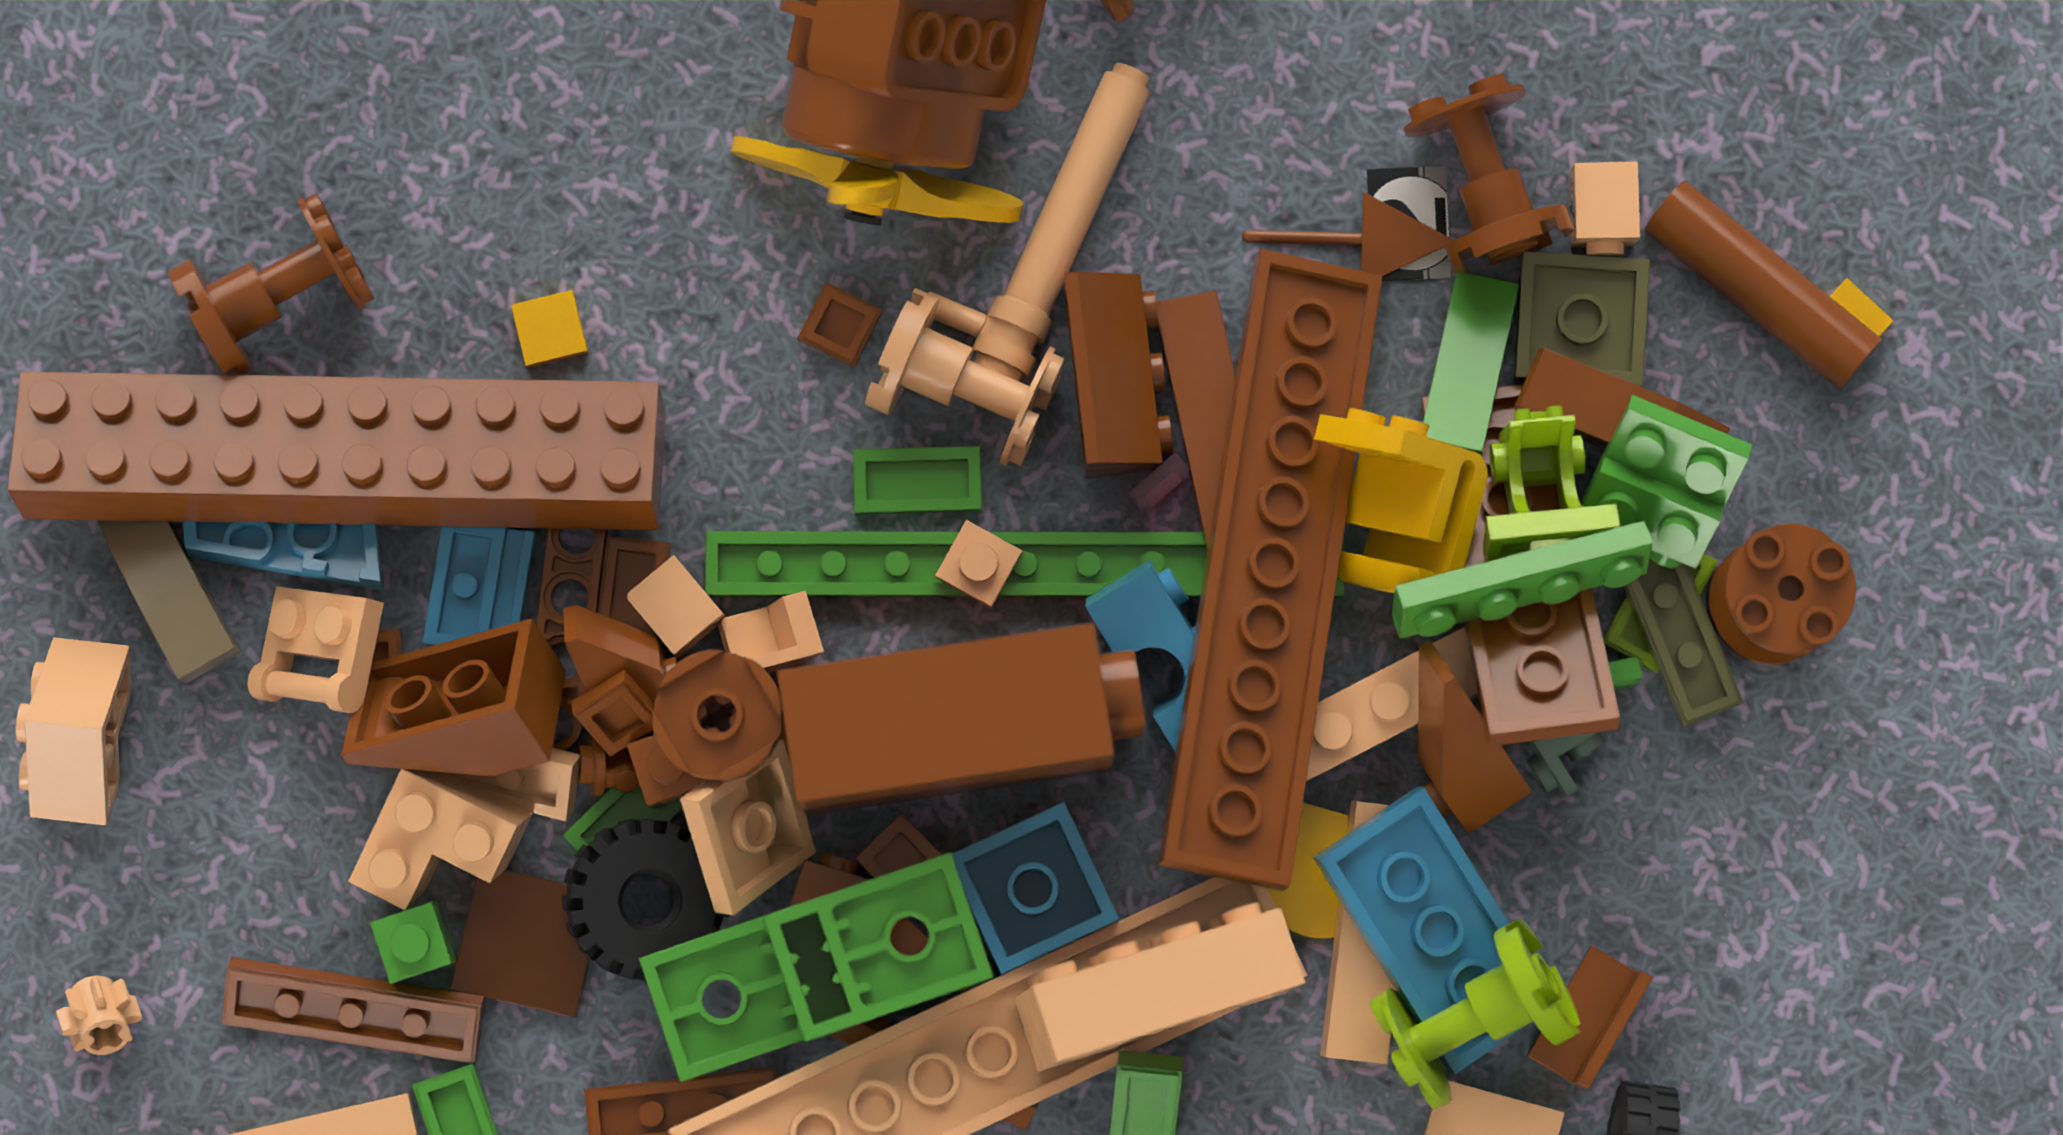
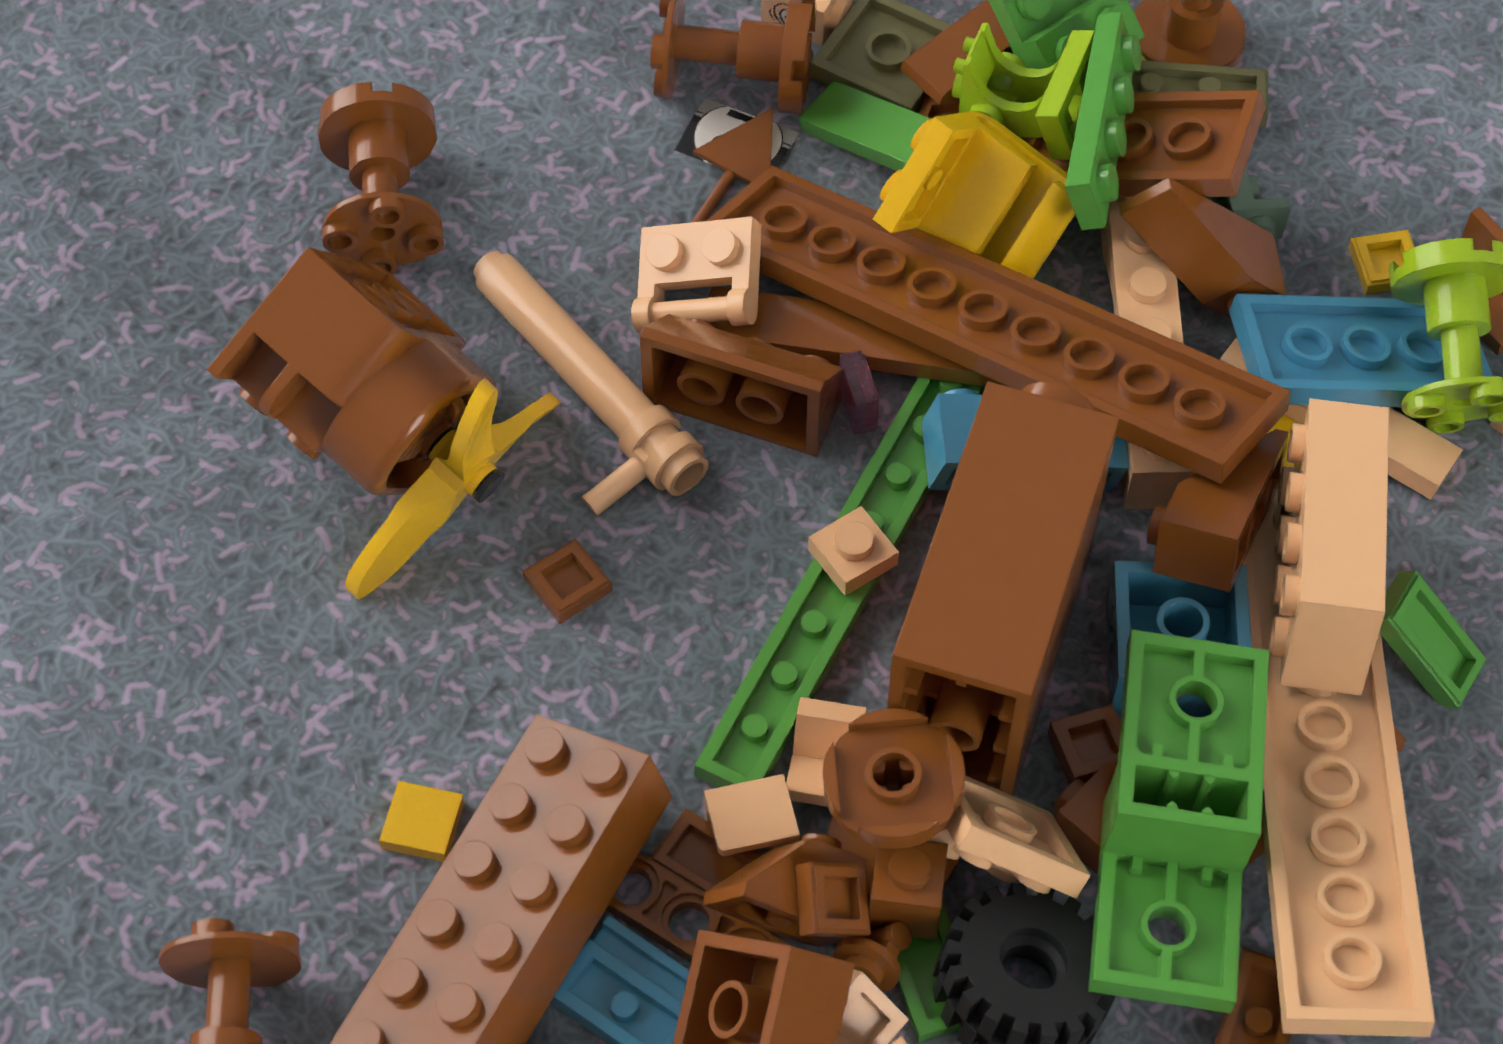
camera: 65 degrees left, 25 degrees down
bright green tile [853,446,982,515] -> none
light nougat piece [865,288,1065,466] -> none
none -> light nougat plate [631,217,762,334]
none -> dark orange slope [1147,429,1288,593]
none -> yellow tile [1348,230,1414,295]

